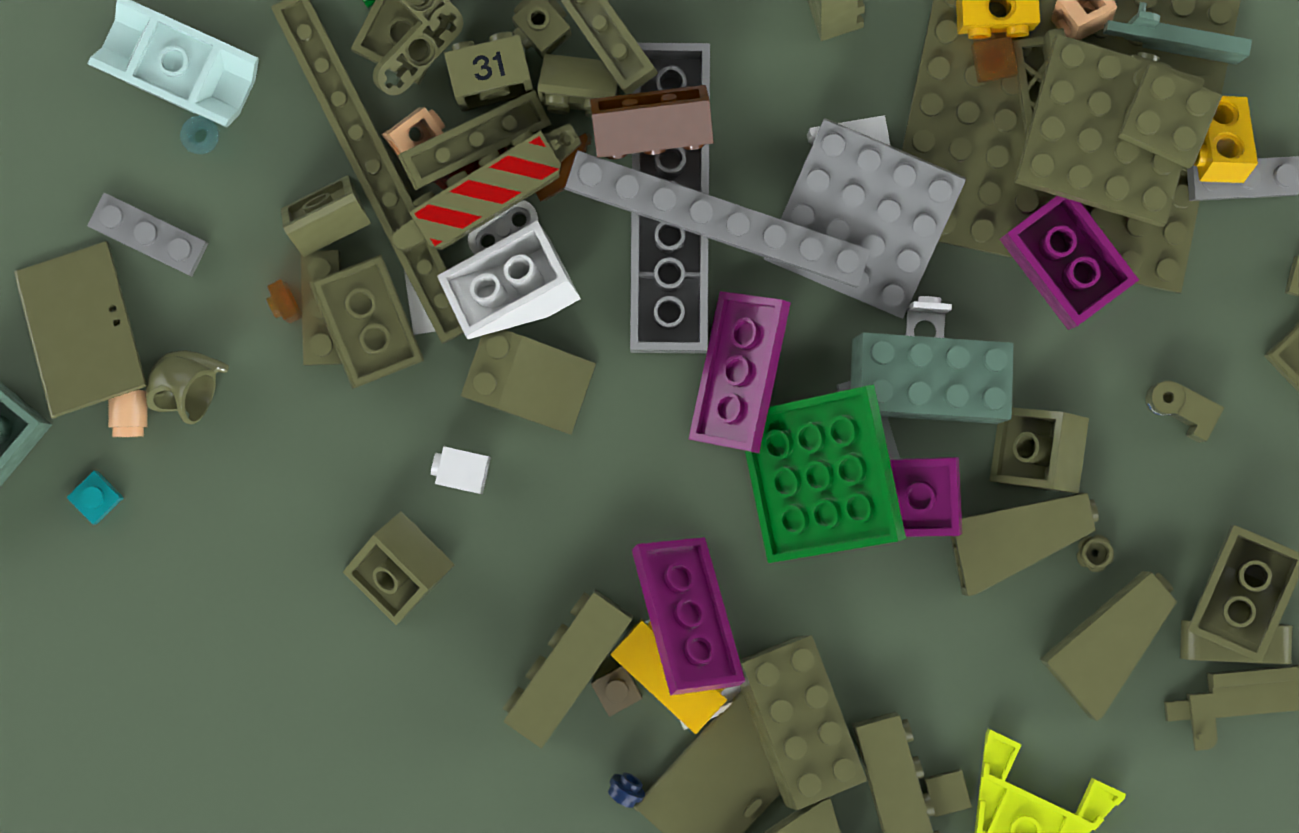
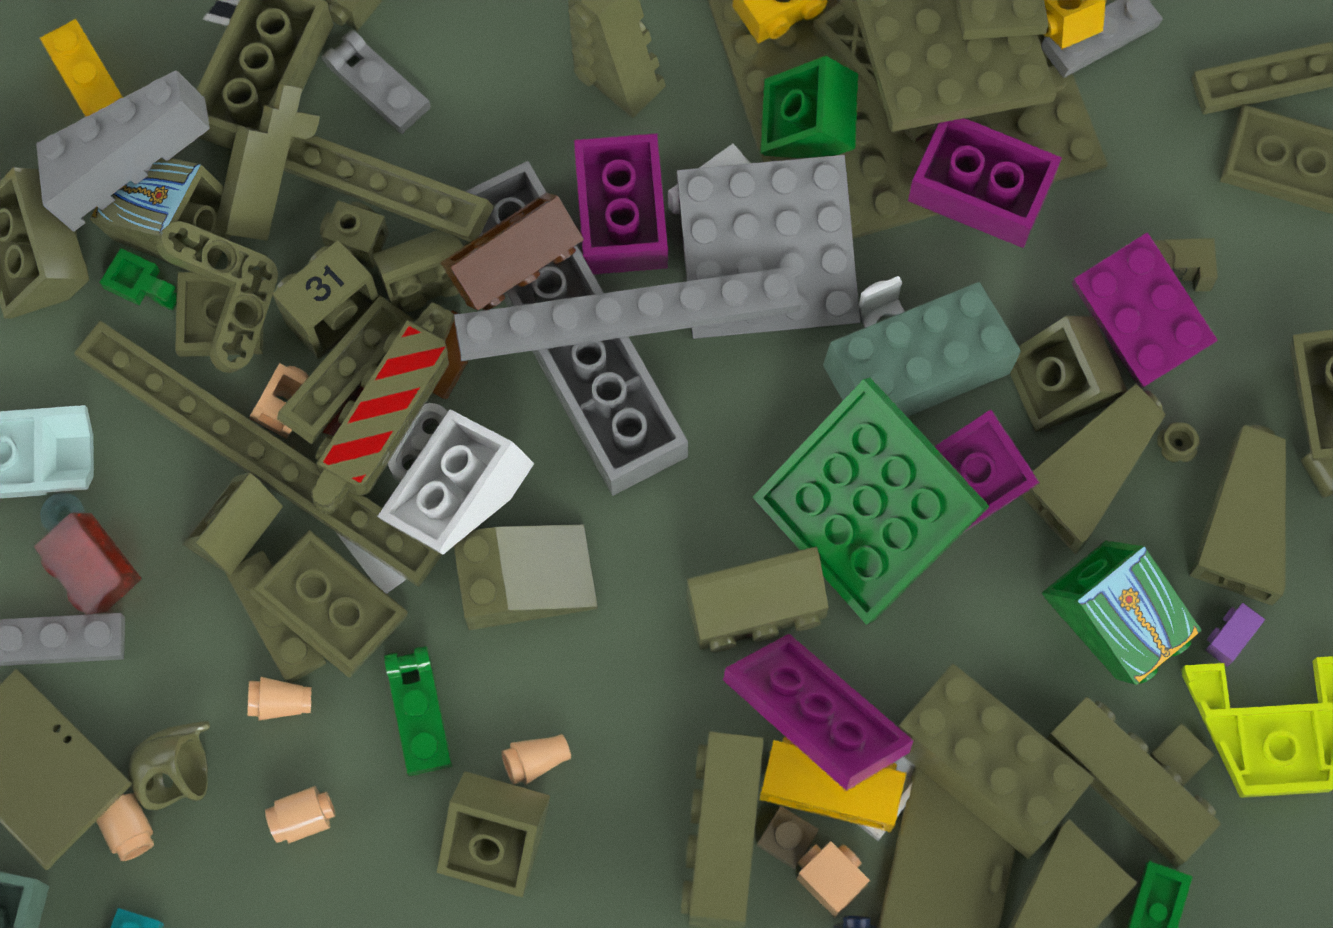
camera: 25 degrees left, 15 degrees down
clear orange plate [266,279,302,323] -> none
white brick [431,446,491,494] -> none
magenta plate [688,291,791,453] -> none
clear orange plate [971,36,1018,83] -> none
none -> clear red brick [34,513,142,614]
none -> light nougat cone [248,677,312,721]
none -> light nougat brick [265,786,336,844]
none -> green plate [384,646,452,777]
none -> light nougat cone [502,734,571,785]
none -> magenta brick [574,133,668,275]
none -> olive slope [687,546,829,653]
none -> green slope [760,56,859,158]
none -> light nougat brick [797,841,870,917]
none -> green slope [1042,540,1201,685]
none -> magenta brick [1071,232,1218,388]
none -> medium lavender piece [1205,603,1265,667]

